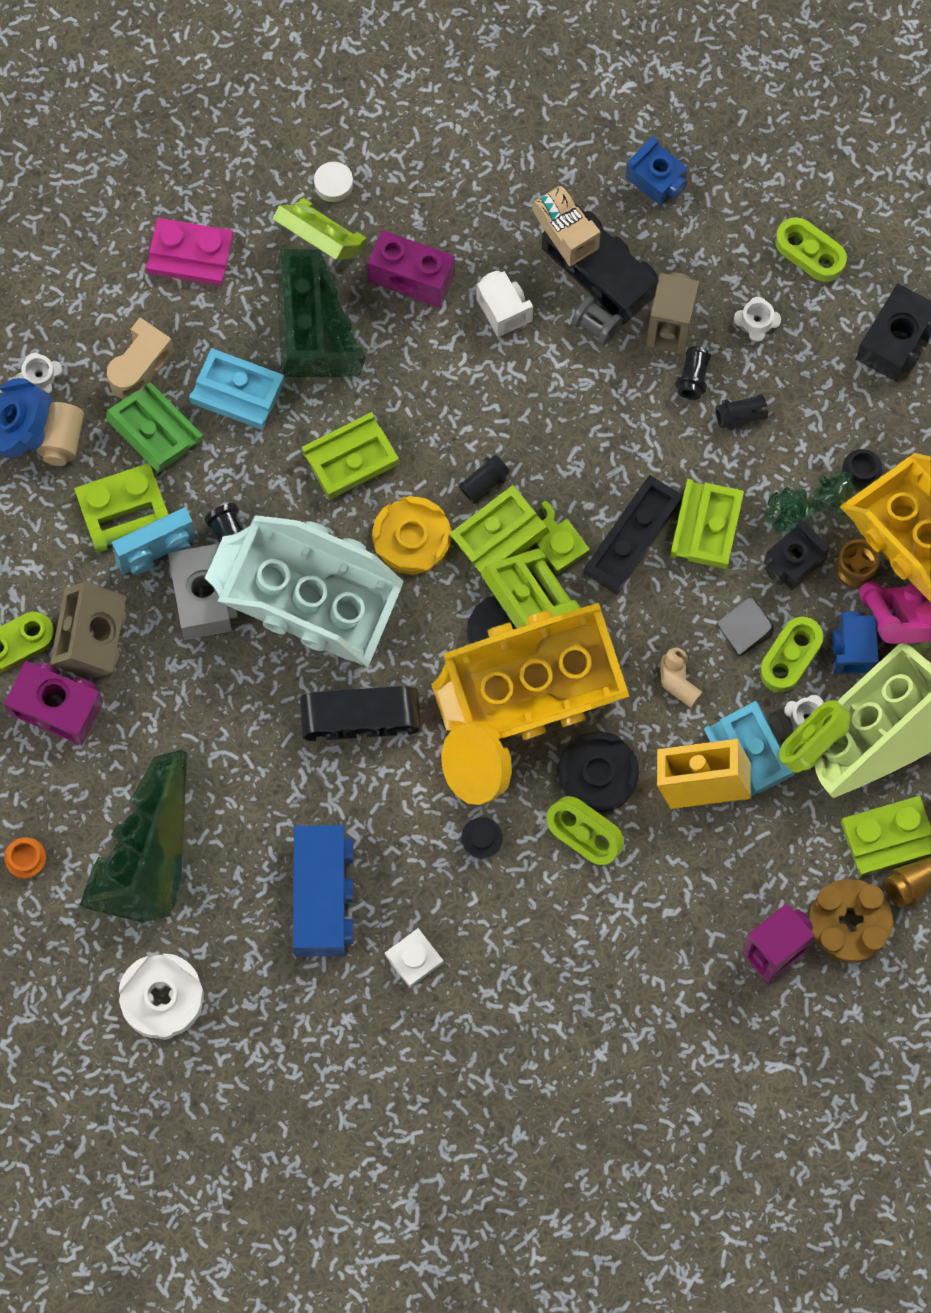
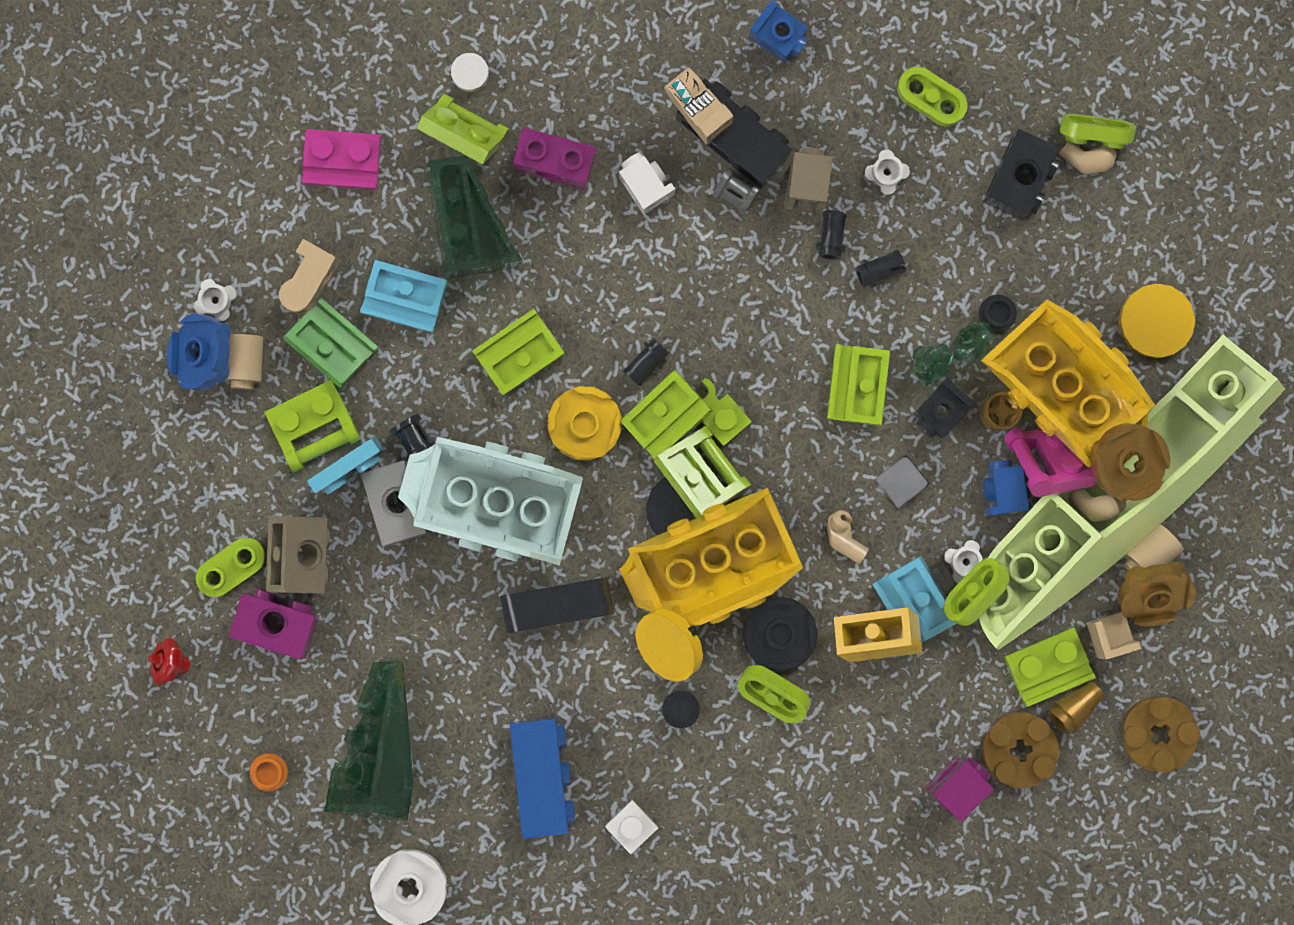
camera: 10 degrees left, 15 degrees up
black plate [583,475,683,595] -> none
lime plate [760,617,823,693] -> none

